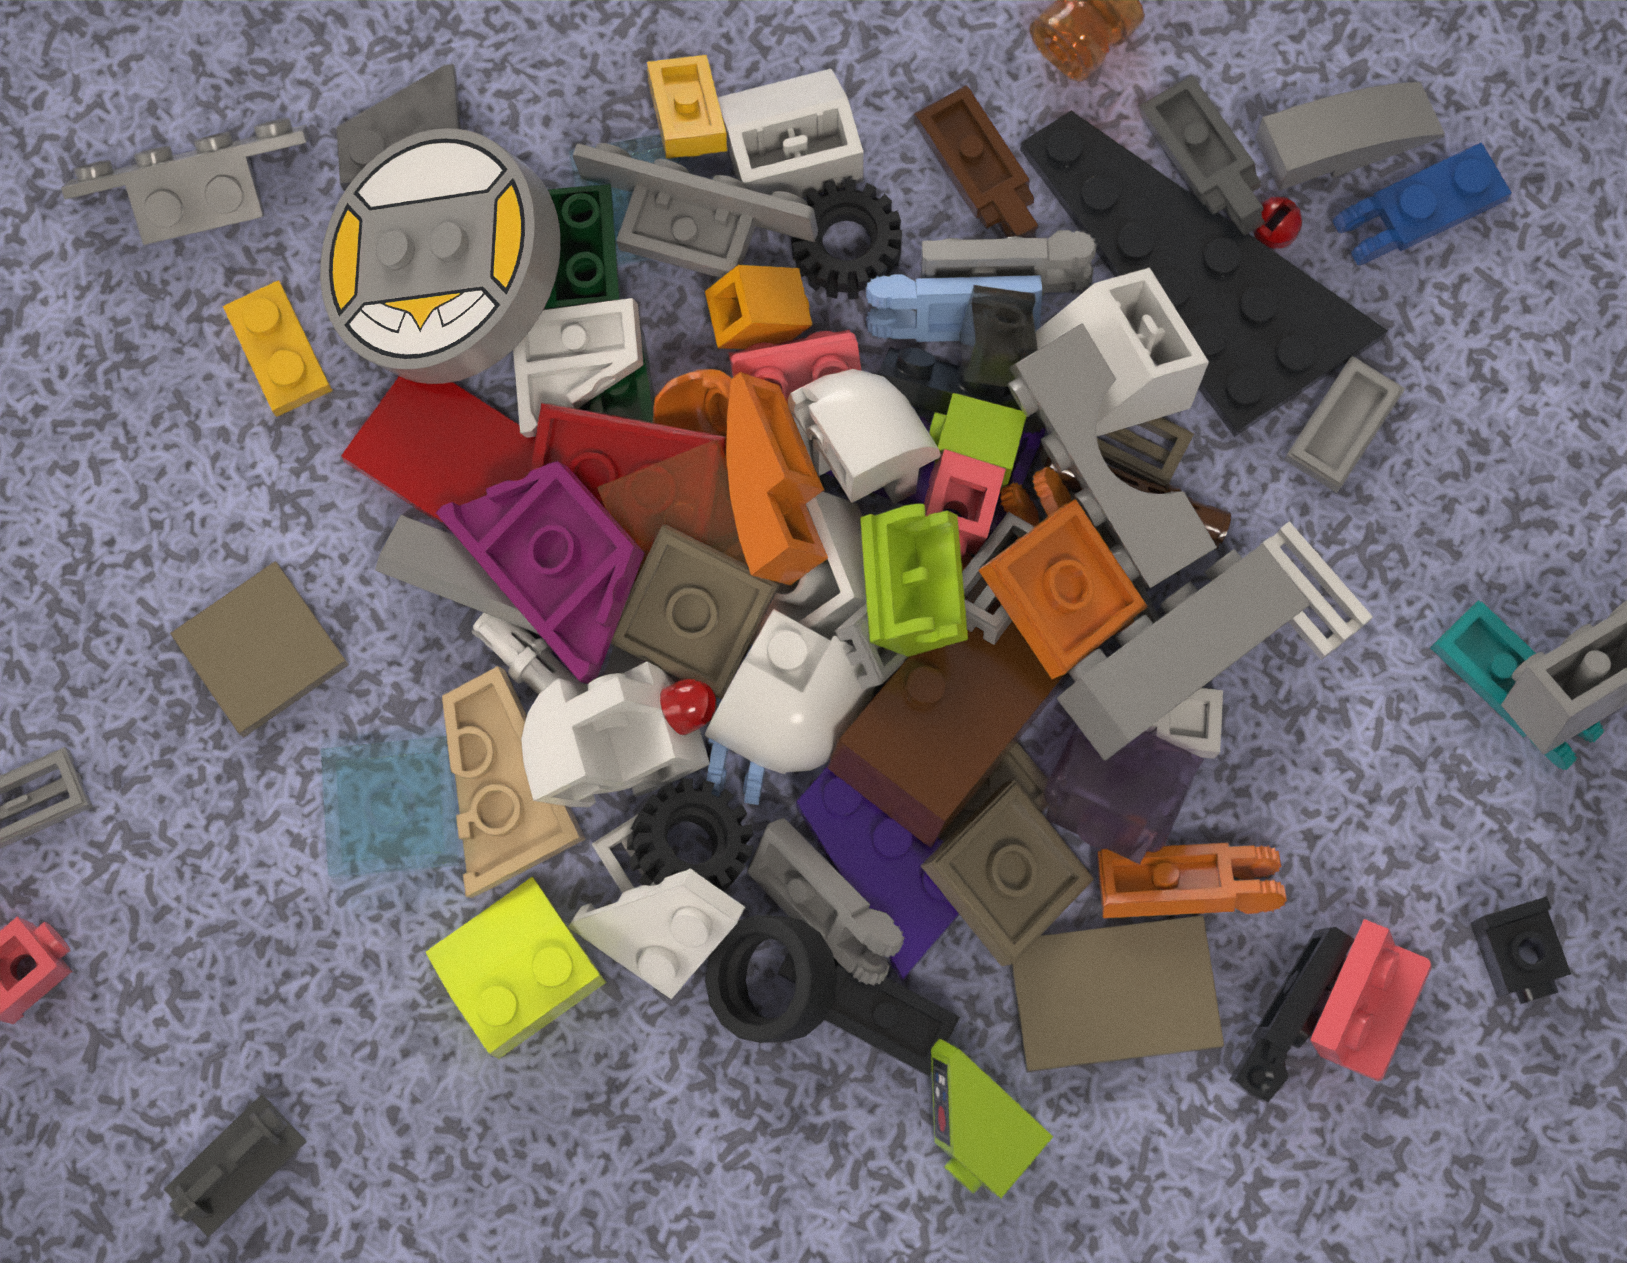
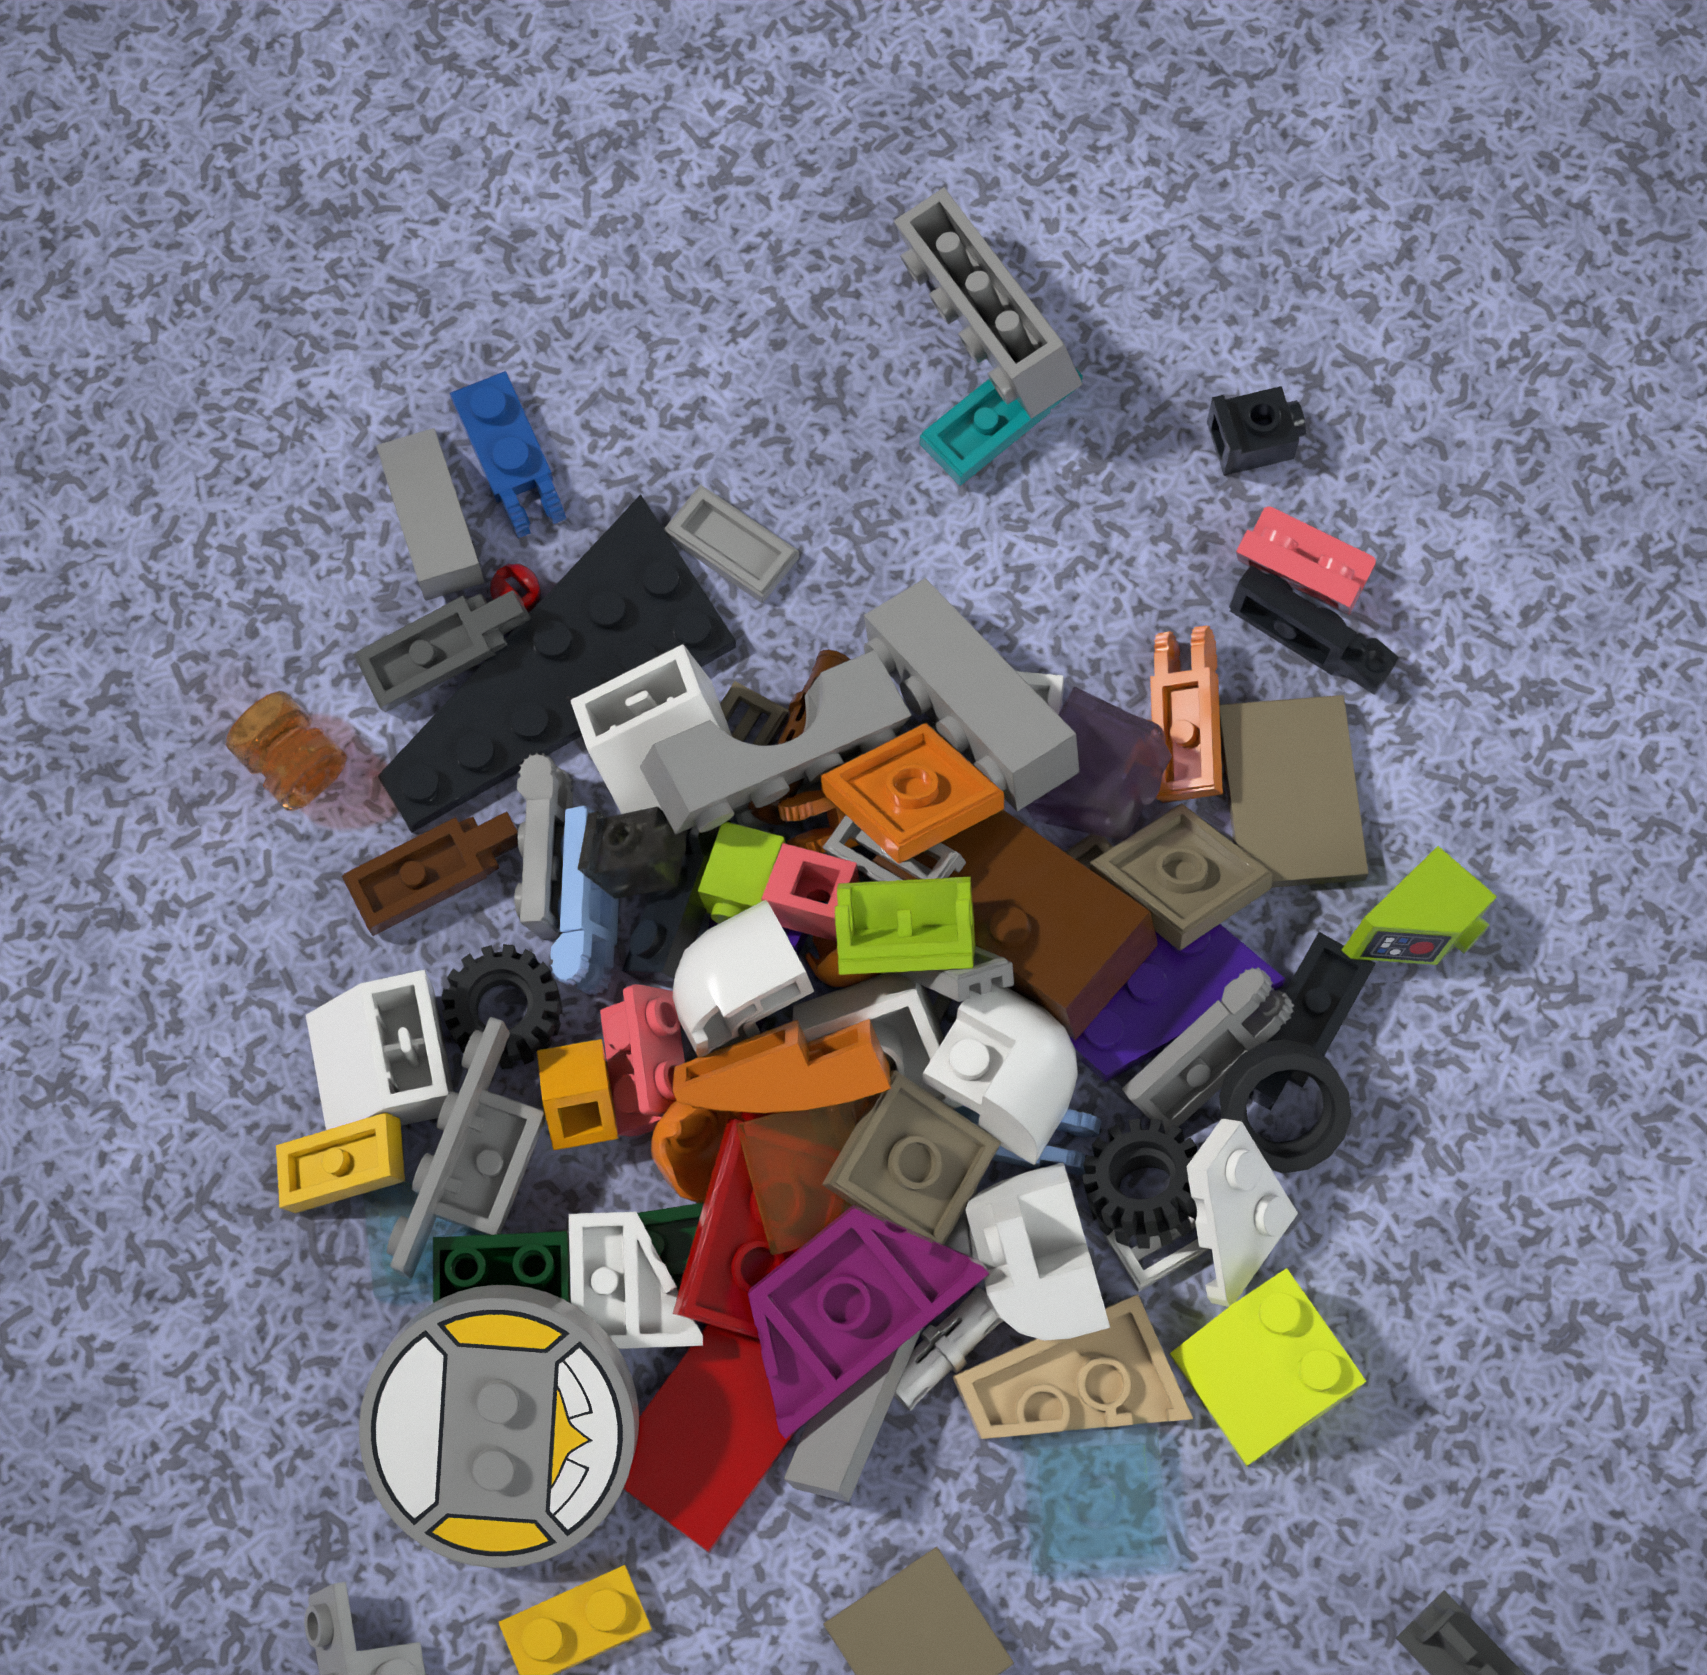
camera: 90 degrees left, 5 degrees down
flat silver wing [336,64,460,191] -> none
red hinge [660,679,717,735] -> none
white tile [1260,521,1373,660] -> none

